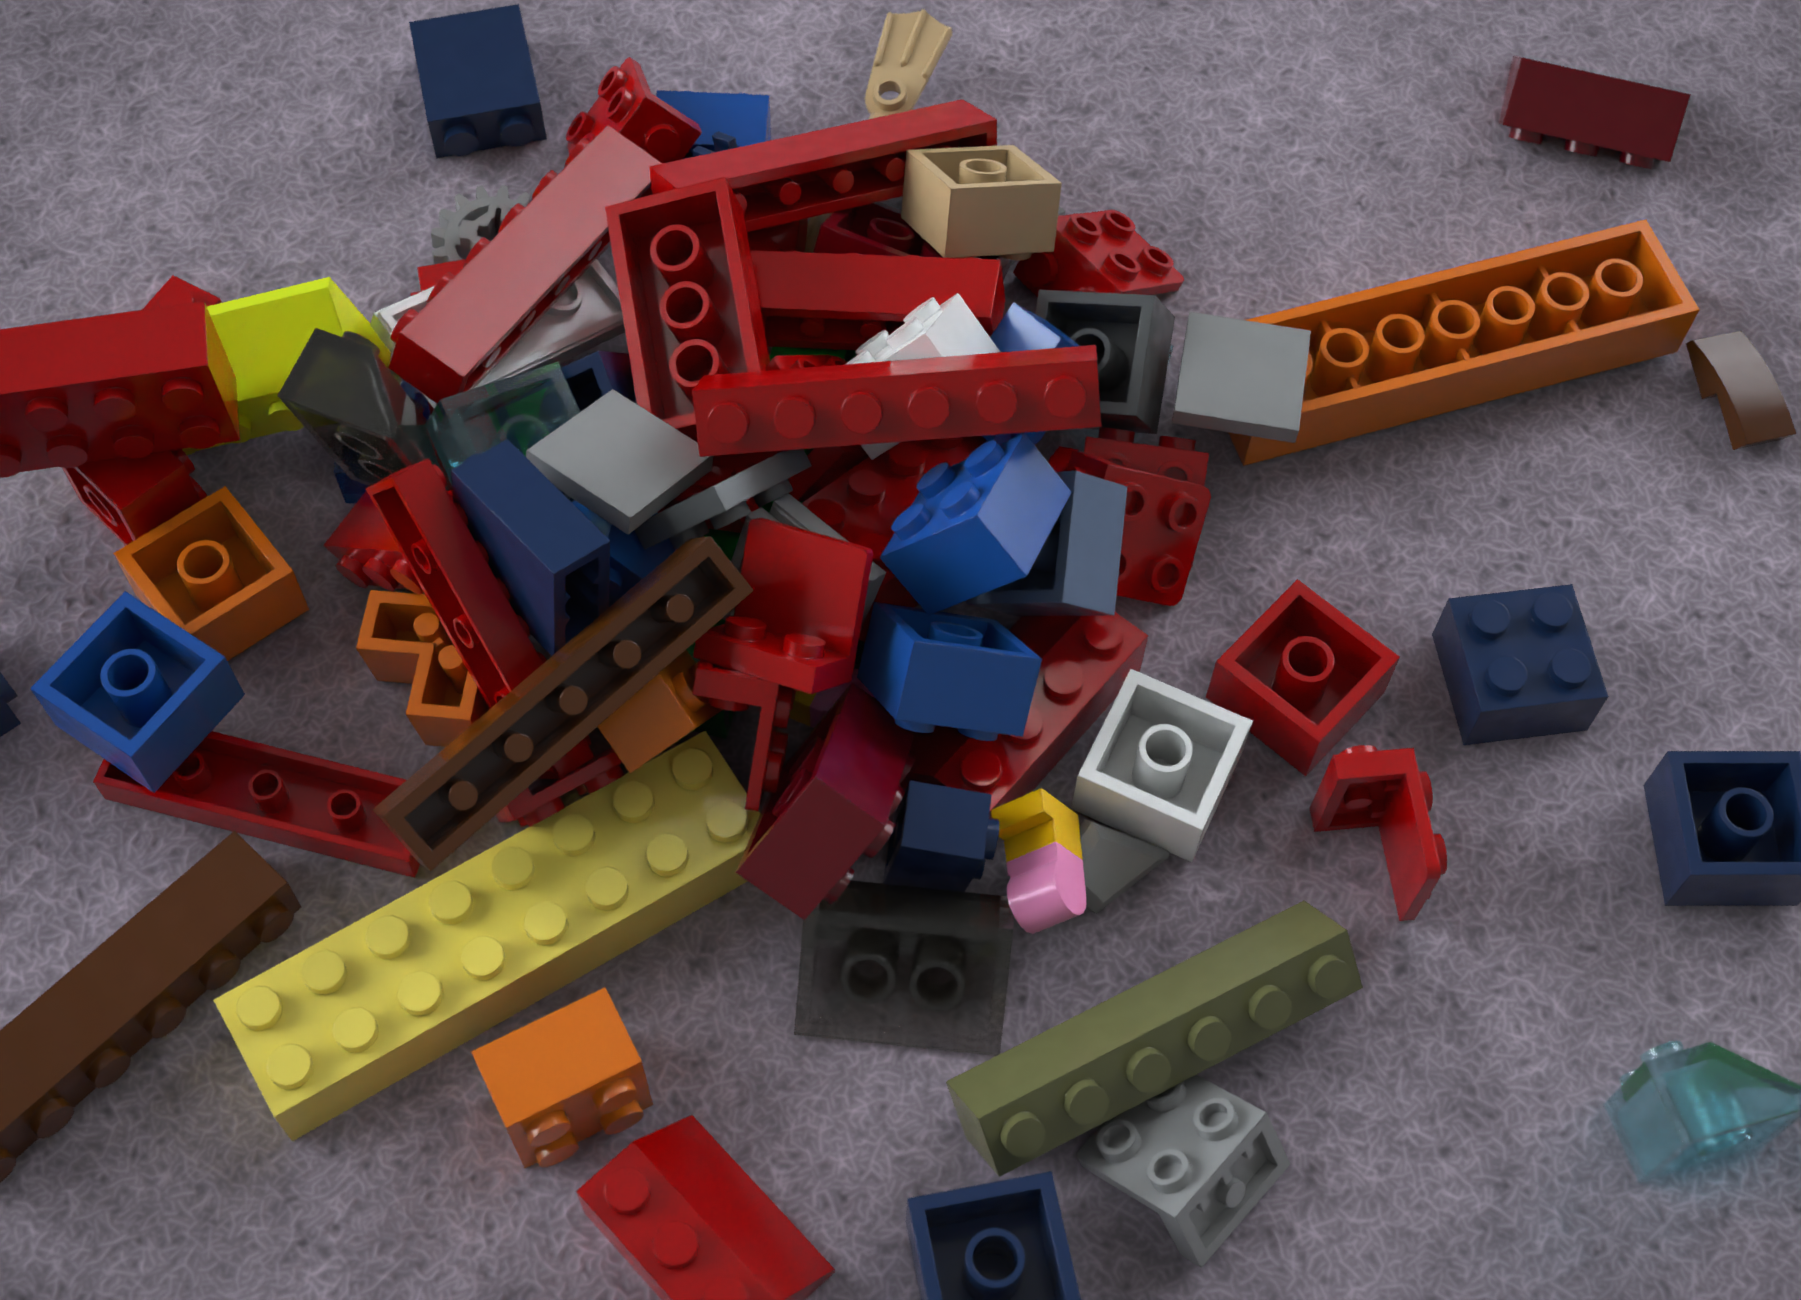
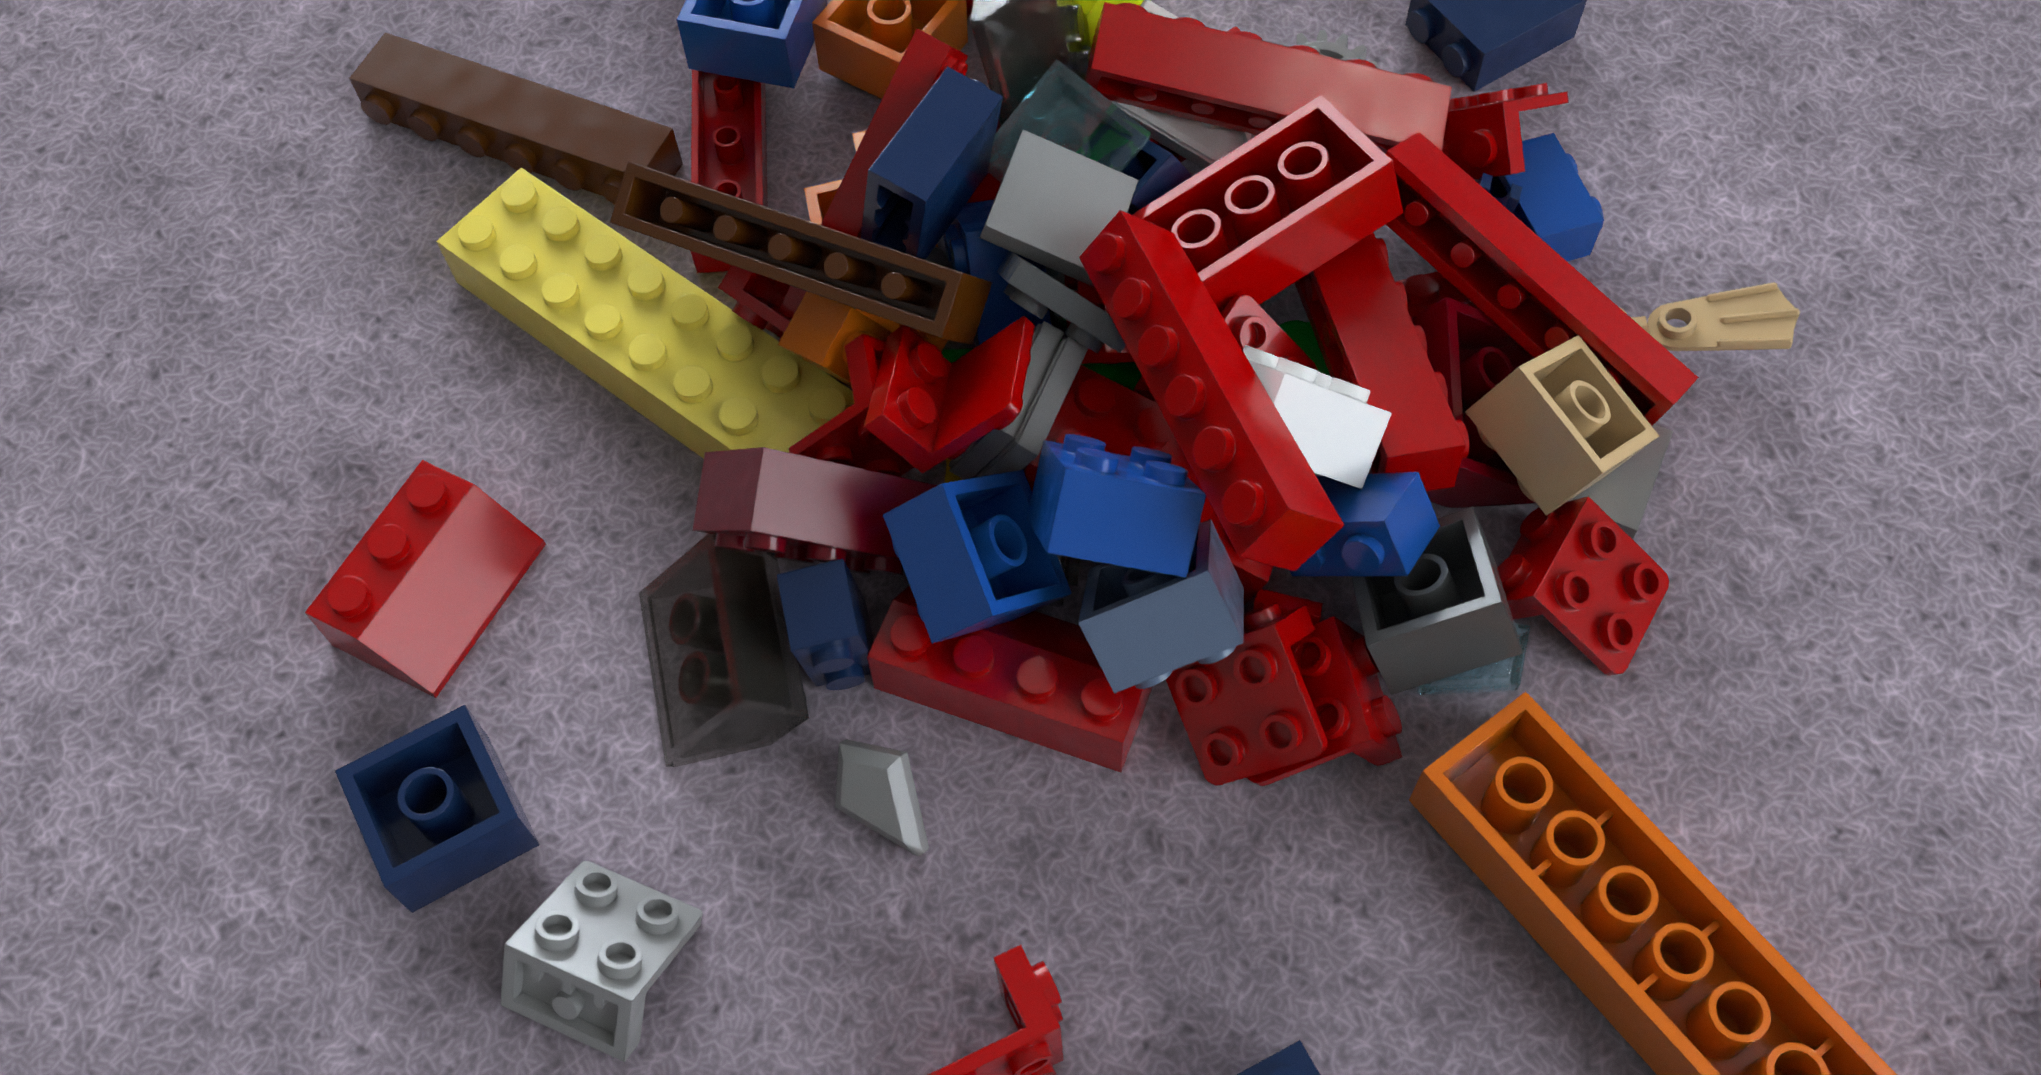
camera: 75 degrees right, 0 degrees up
orange brick [471,987,653,1168] -> none
olive brick [946,901,1363,1177] -> none
leg [991,788,1087,934] -> none
white brick [1071,669,1253,862] -> none
light grey tile [1172,312,1311,443] -> none
red brick [1206,579,1400,776] -> none

